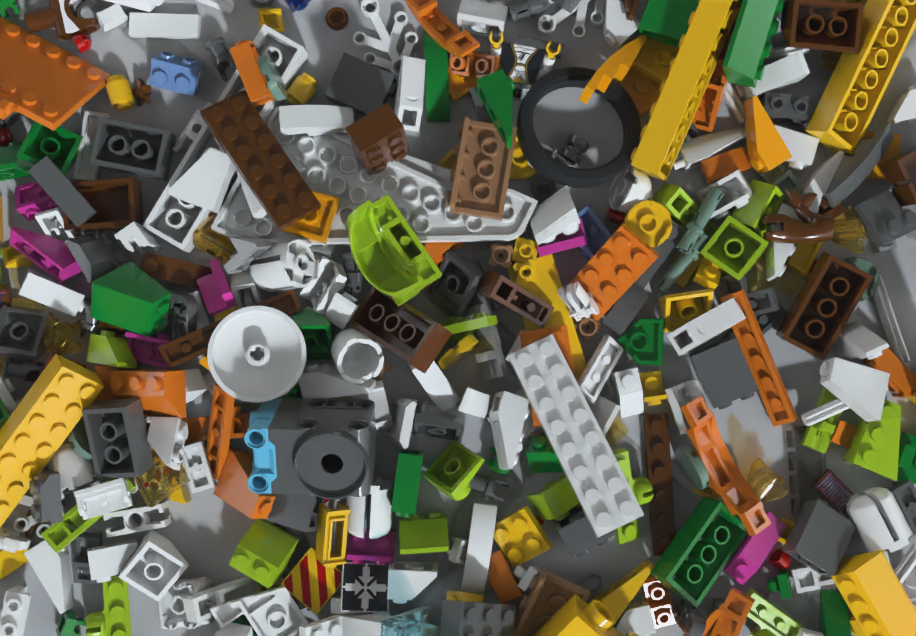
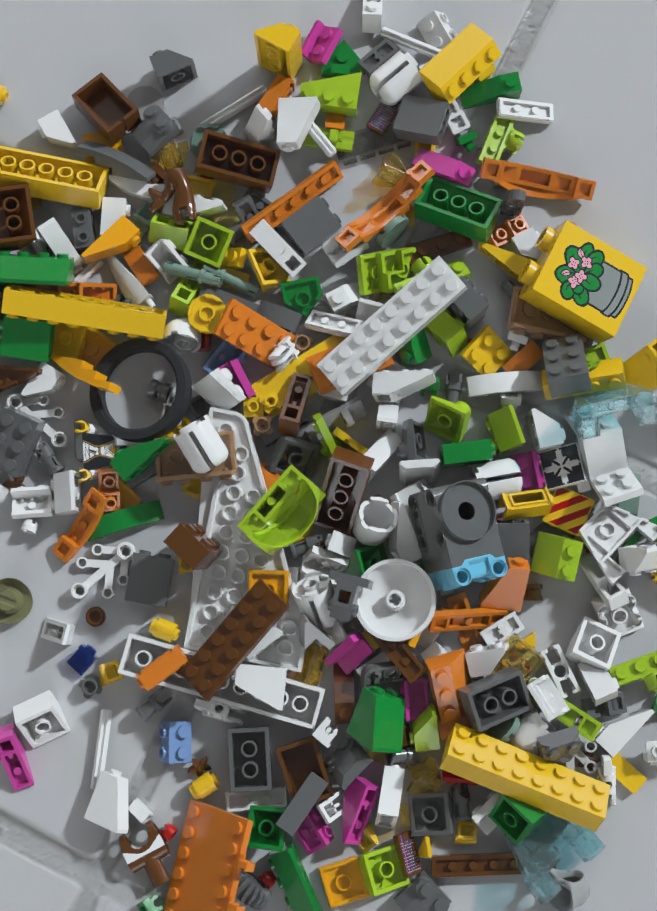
camera: 100 degrees left, 5 degrees down
white tile [129,12,201,40] -> none
sand green tile [258,53,288,101] -> none
white slope [278,105,354,136] -> none
white slope [393,56,426,132] -> none
yellow bracket [639,370,667,406] -> none
red hinge [769,548,791,570] -> none
none -> white cylinder [172,415,229,473]
none -> dark grey tile [328,570,373,623]
none -> lime slope [356,247,416,295]
none -> dark brown wheel [523,584,543,601]

